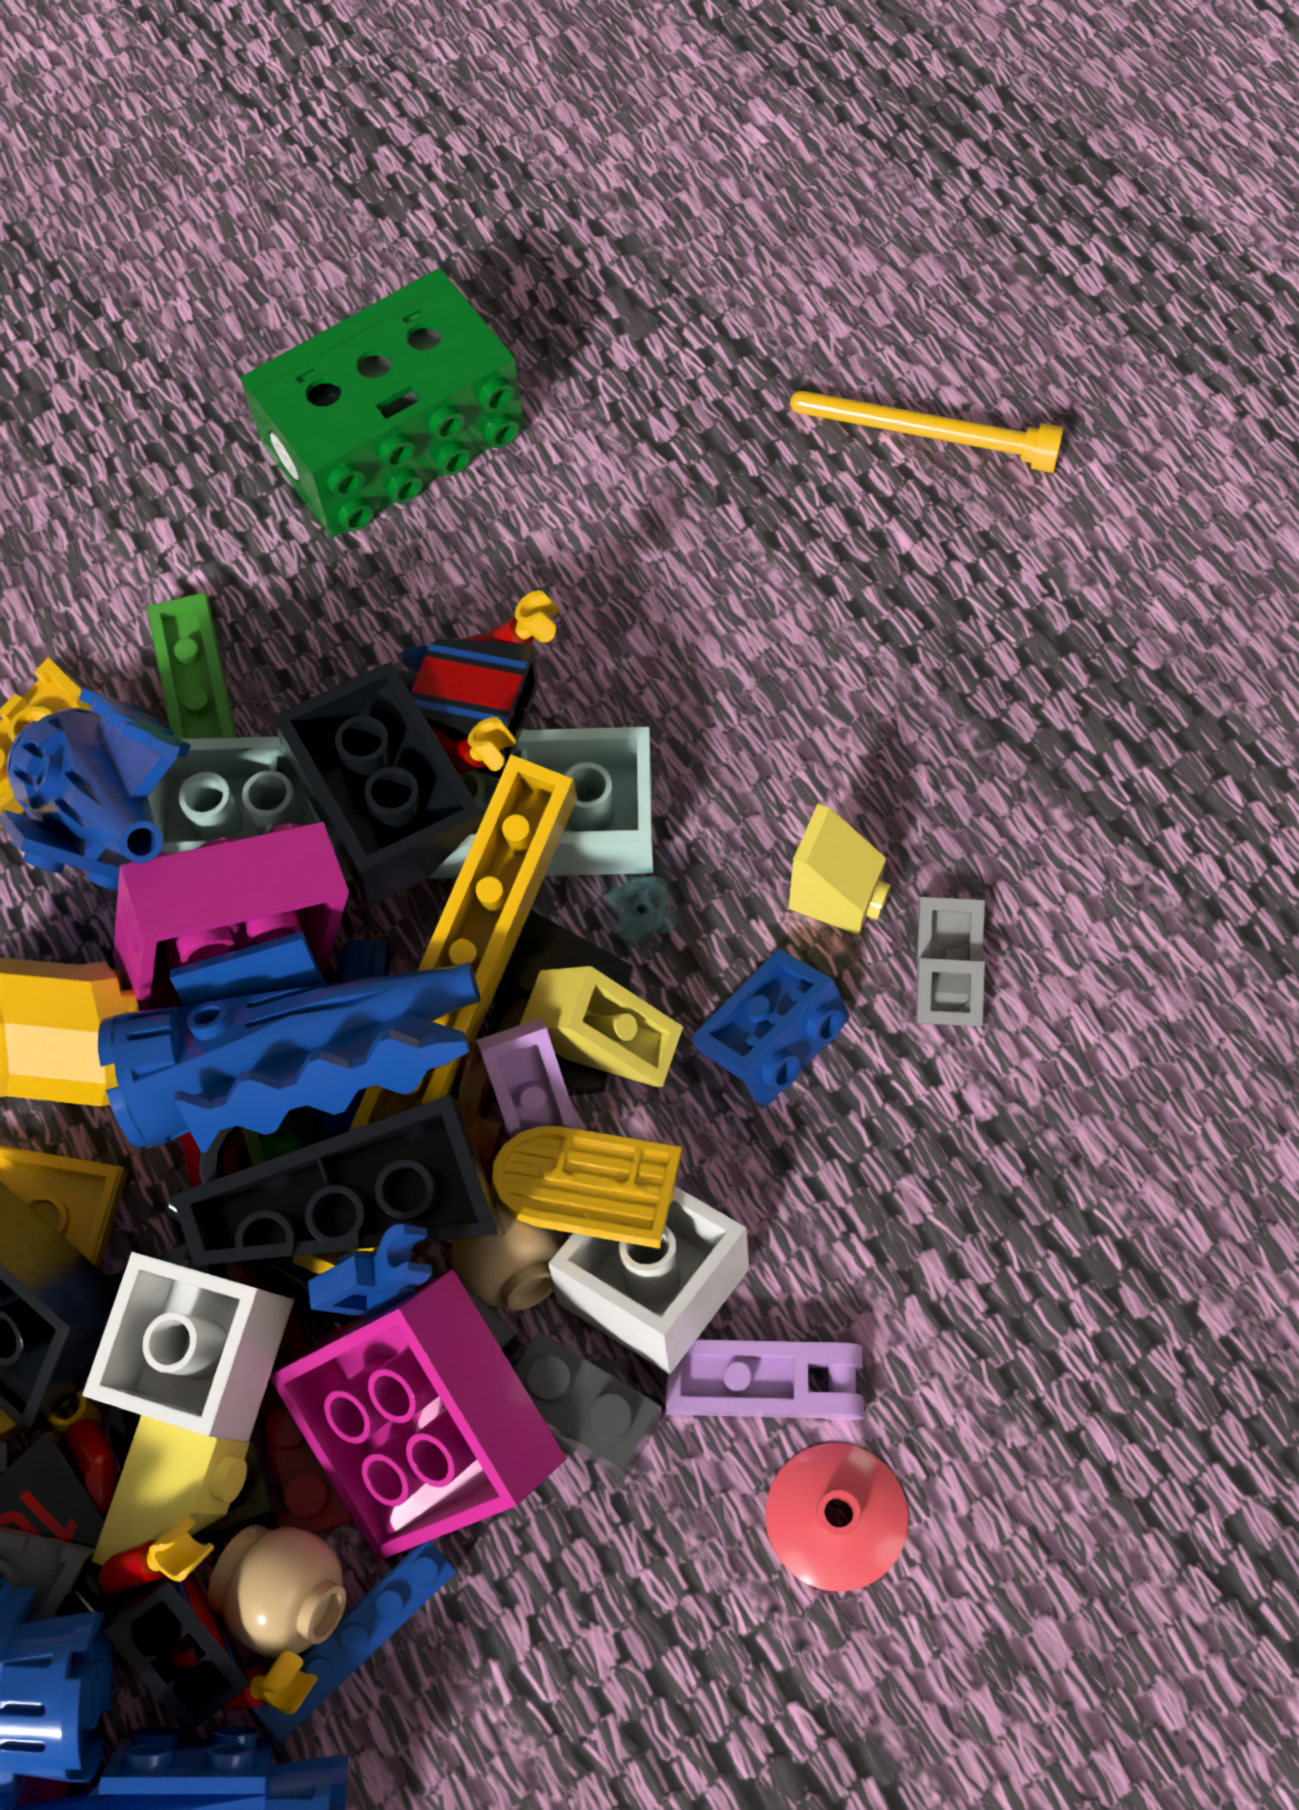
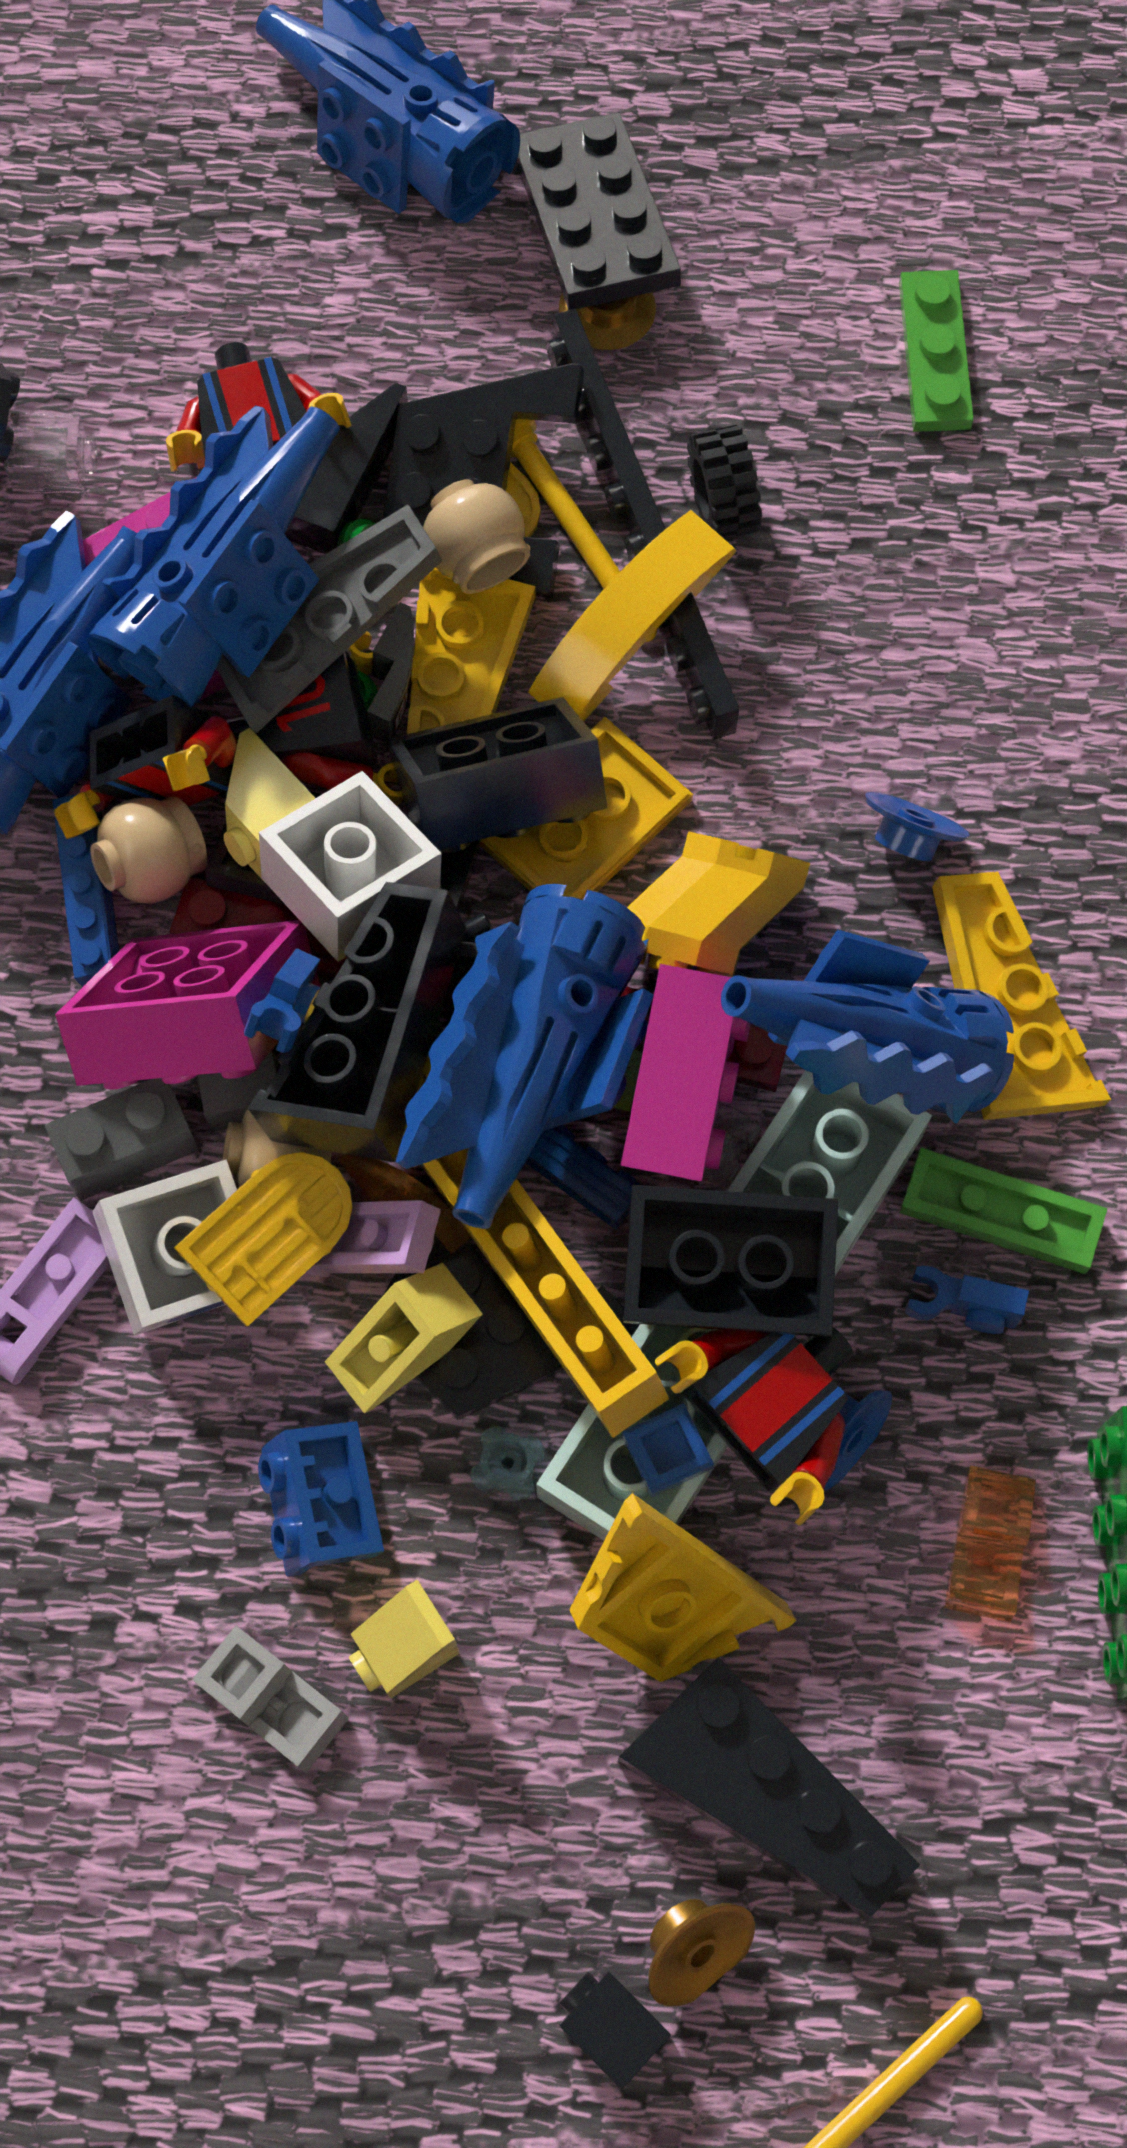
camera: 120 degrees right, 5 degrees up
none -> black brick [559,1971,671,2090]
none -> yellow wing [569,1493,797,1682]
none -> black wedge [617,1657,920,1918]
none -> blue tile [622,1403,714,1498]
none -> pearl gold piece [648,1899,755,2007]
none -> blue plate [905,1266,1029,1334]
none -> clear orange slope [944,1465,1036,1623]

